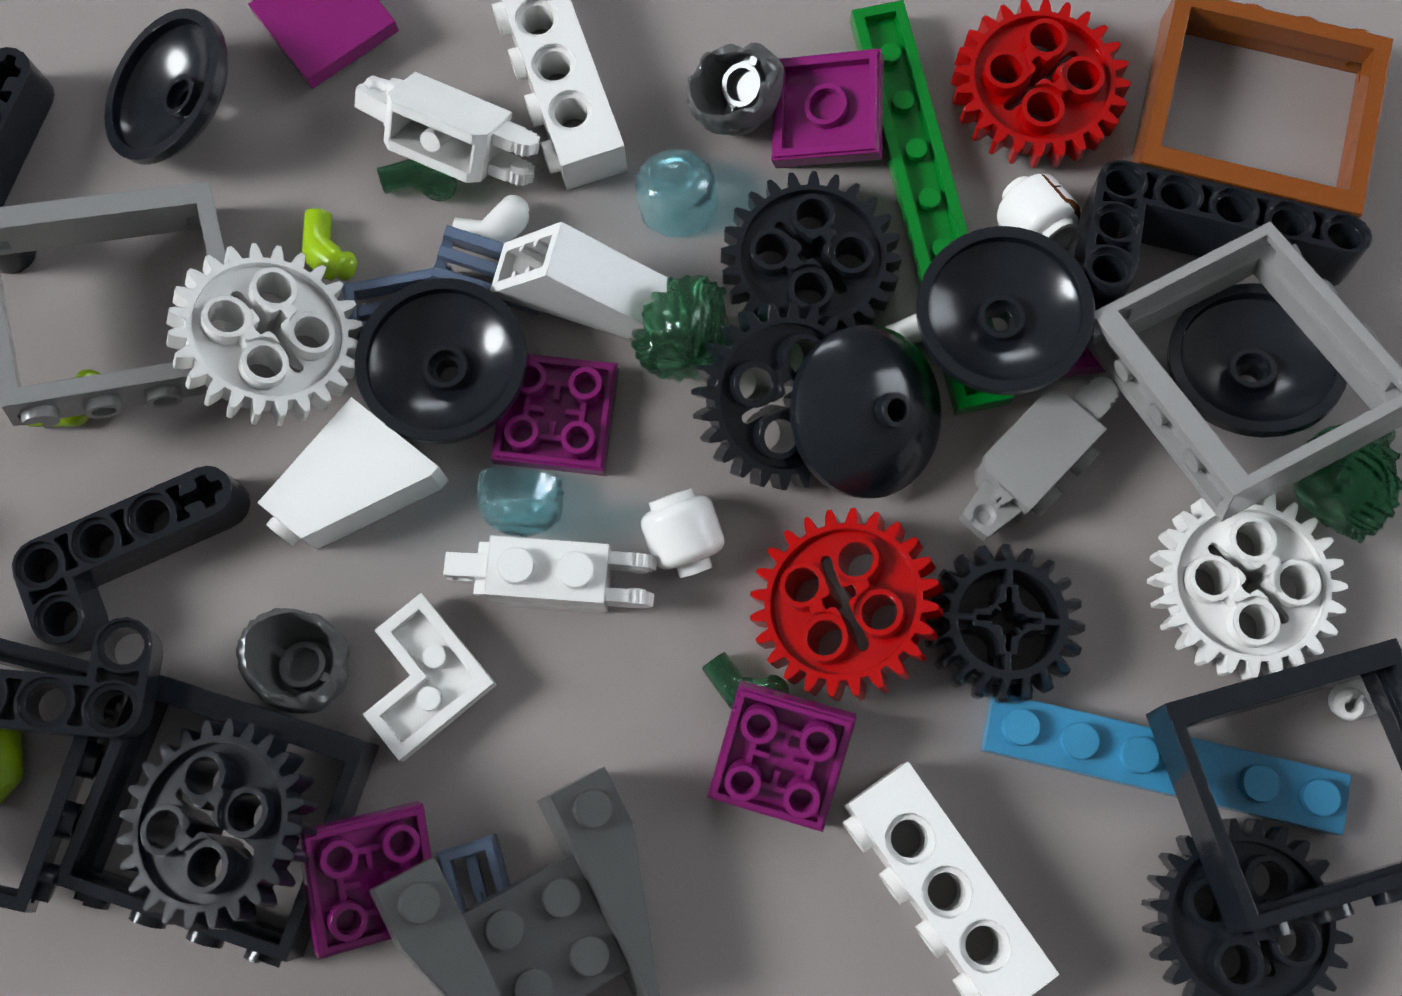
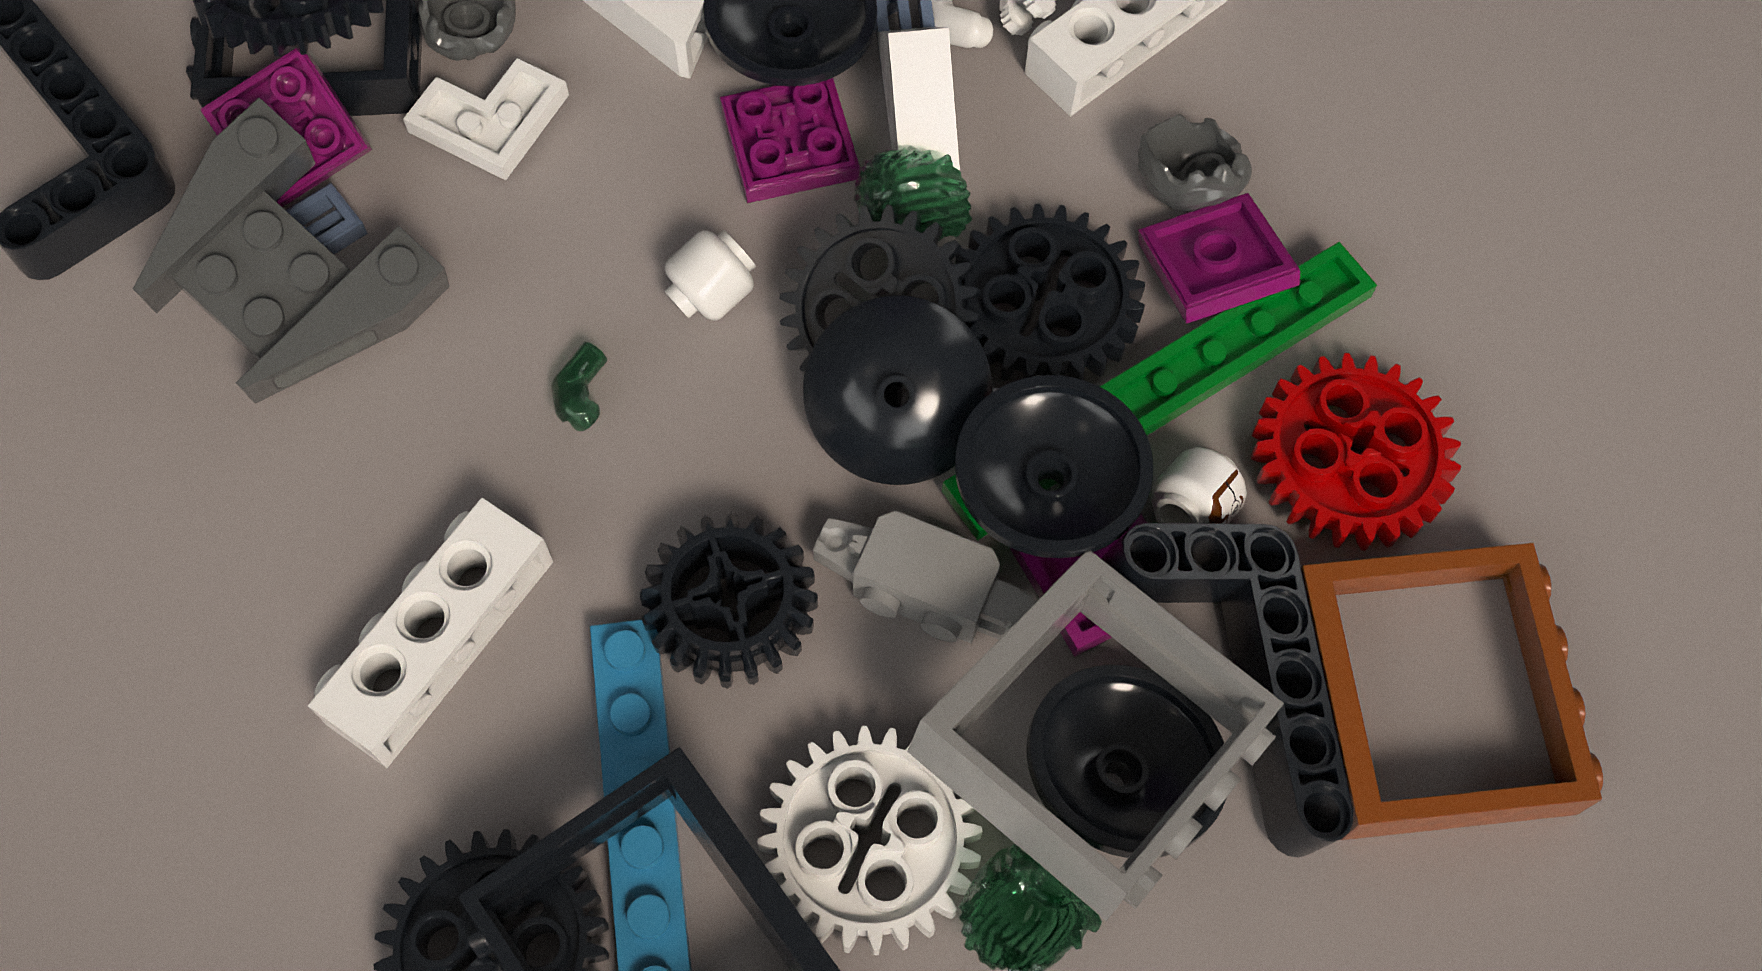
camera: 65 degrees right, 10 degrees down
white hinge [443,535,657,613] -> none
clear light blue hair [476,467,564,538] -> none
clear light blue hair [635,149,718,237] -> none
magenta tile [707,680,856,832] -> none
red gear [750,508,944,701] -> none

